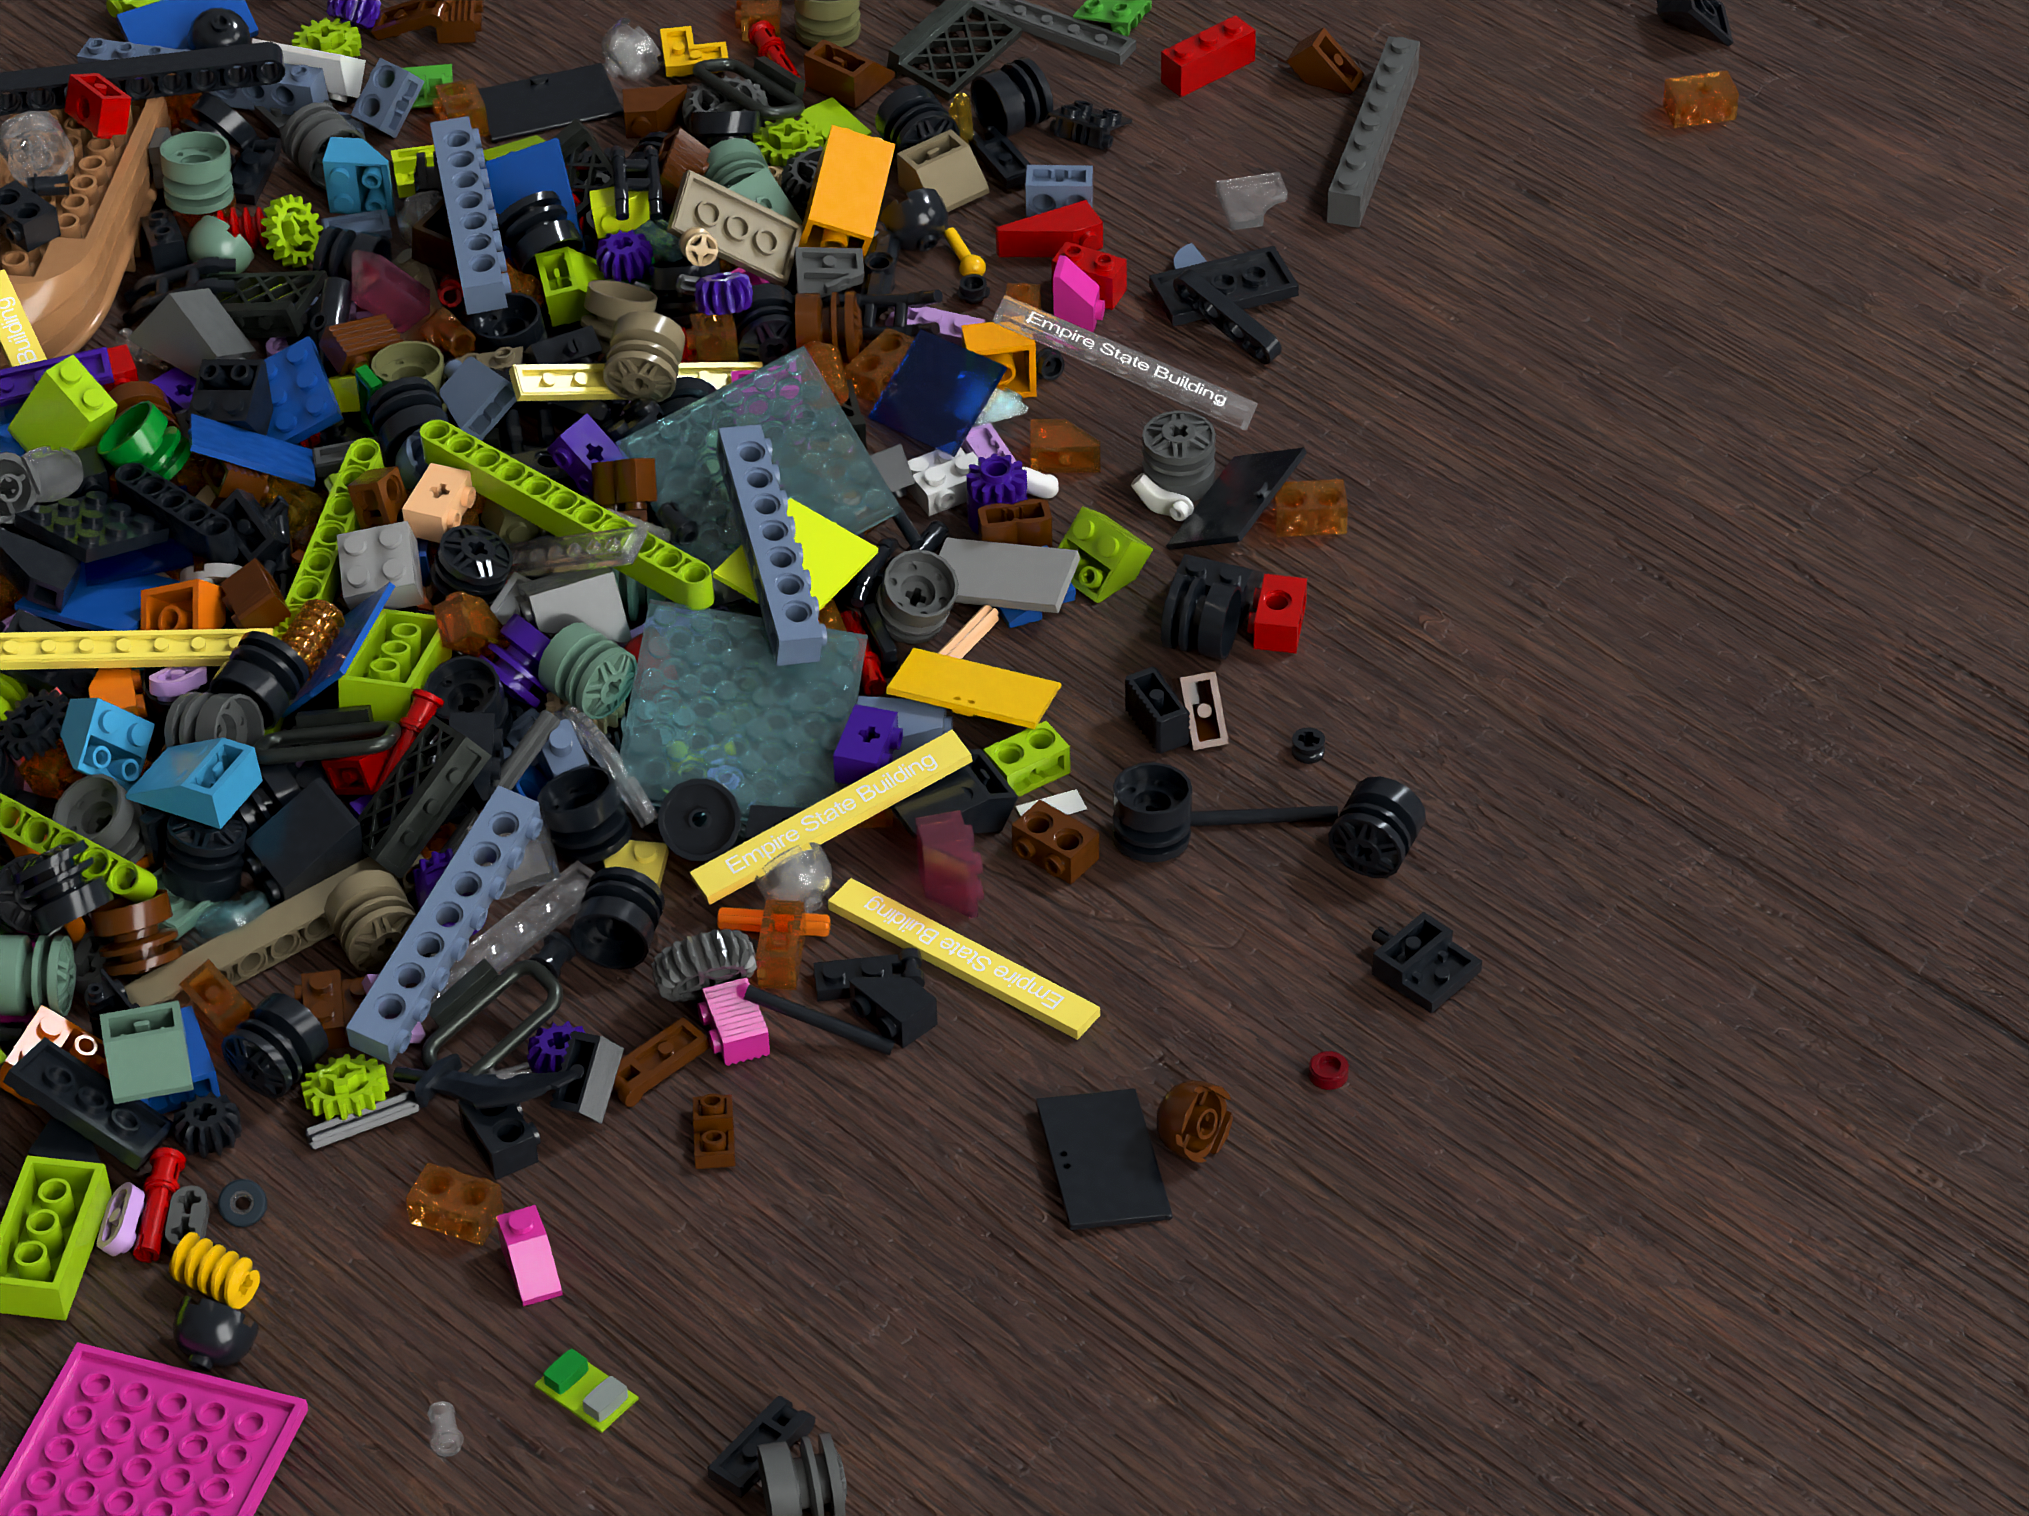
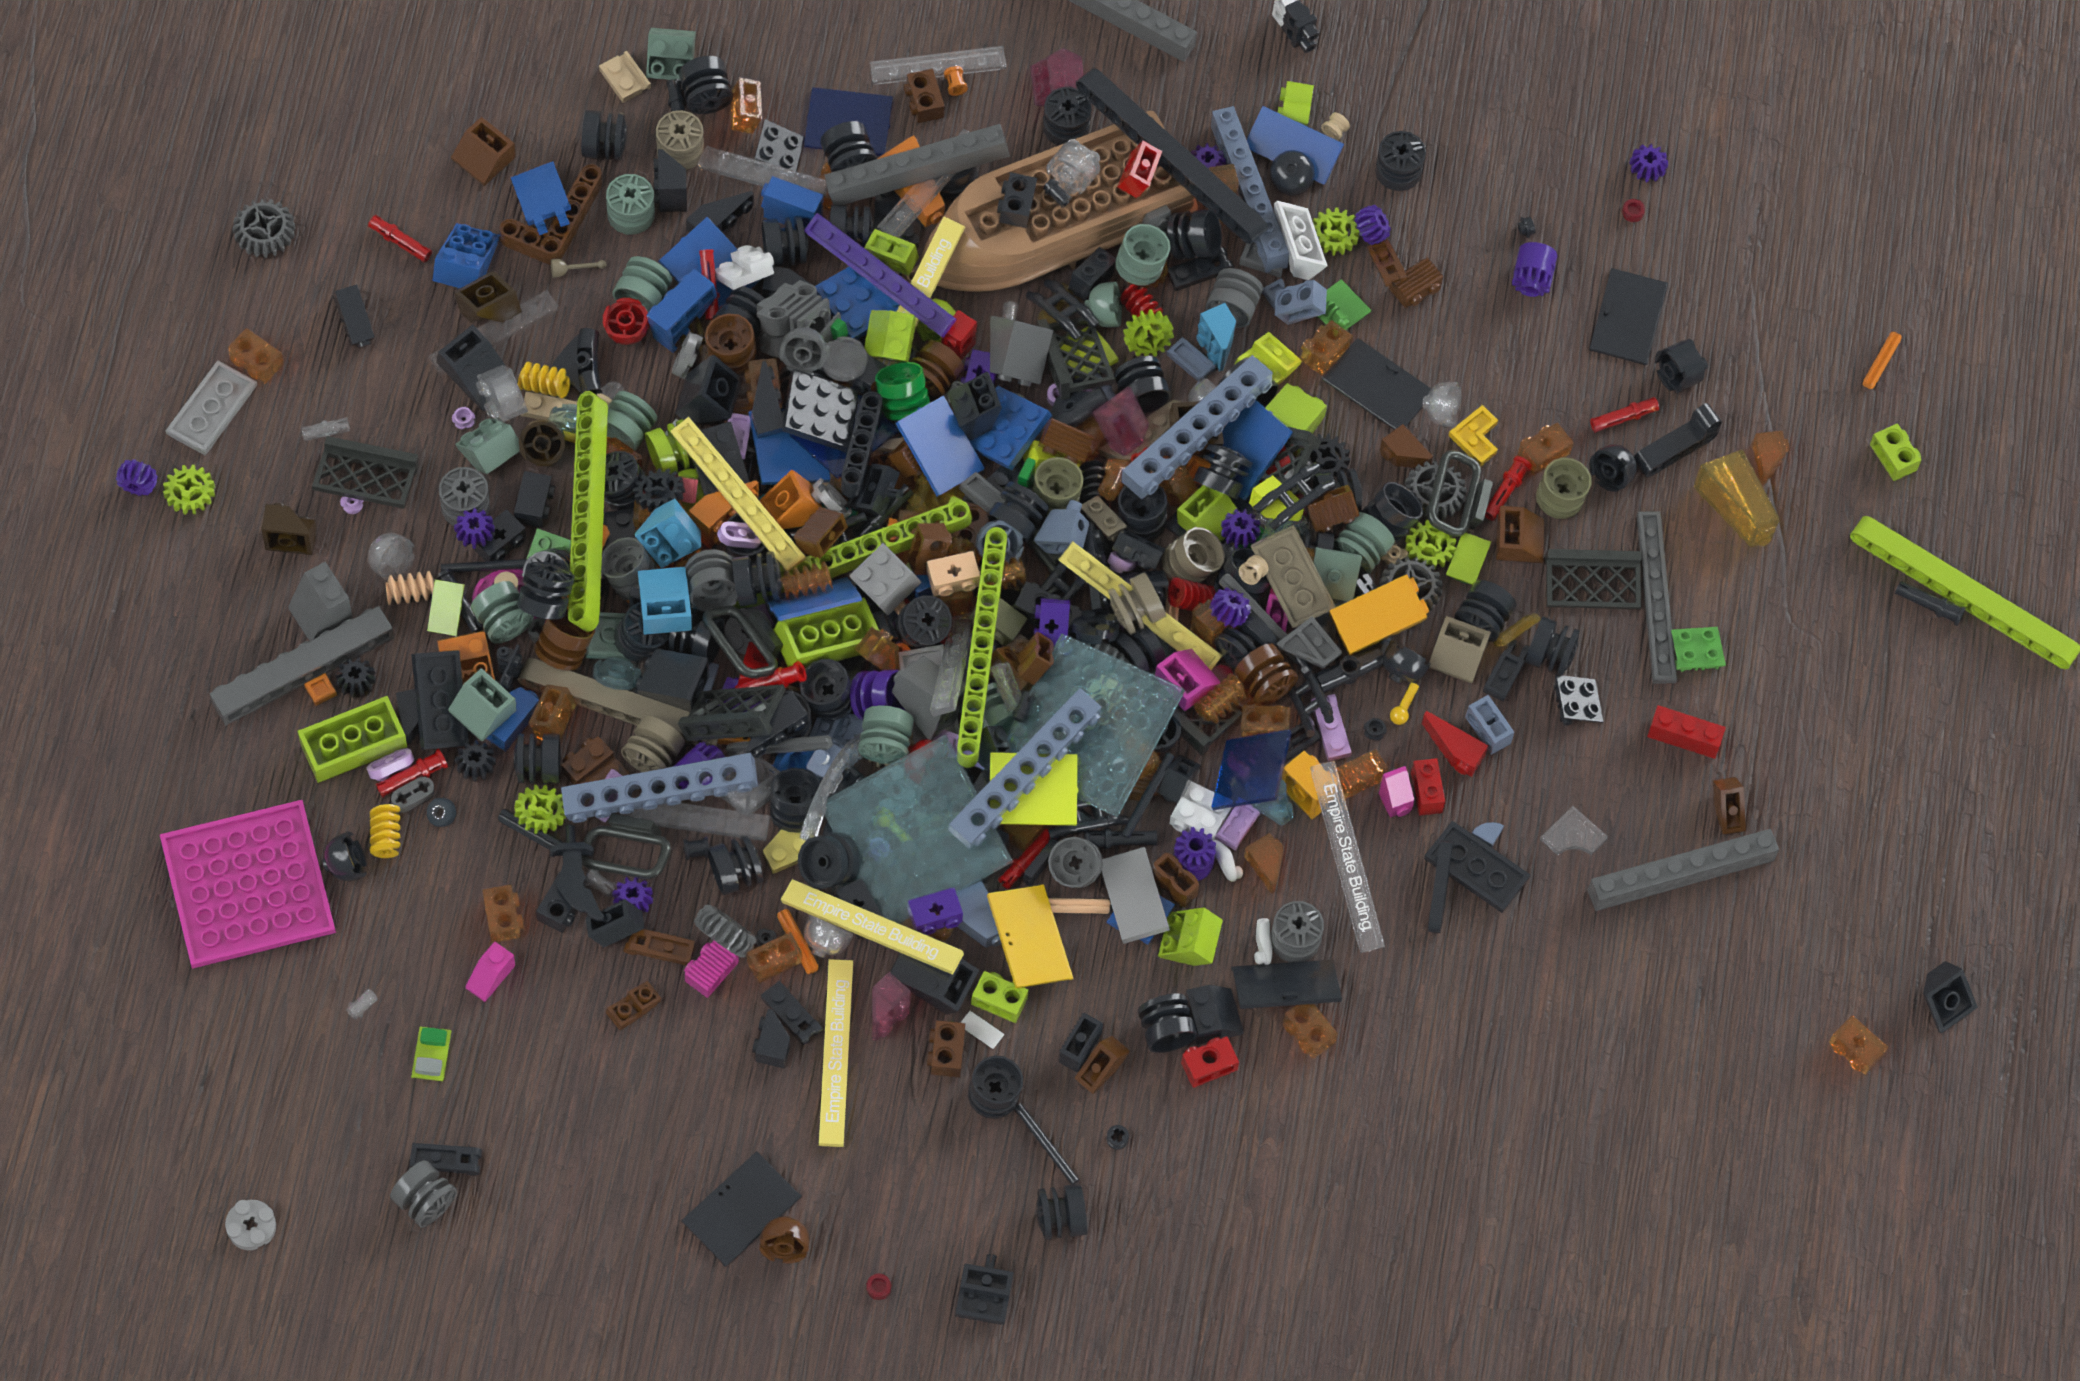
camera: 50 degrees right, 20 degrees up
black bar [744,985,895,1056] -> none

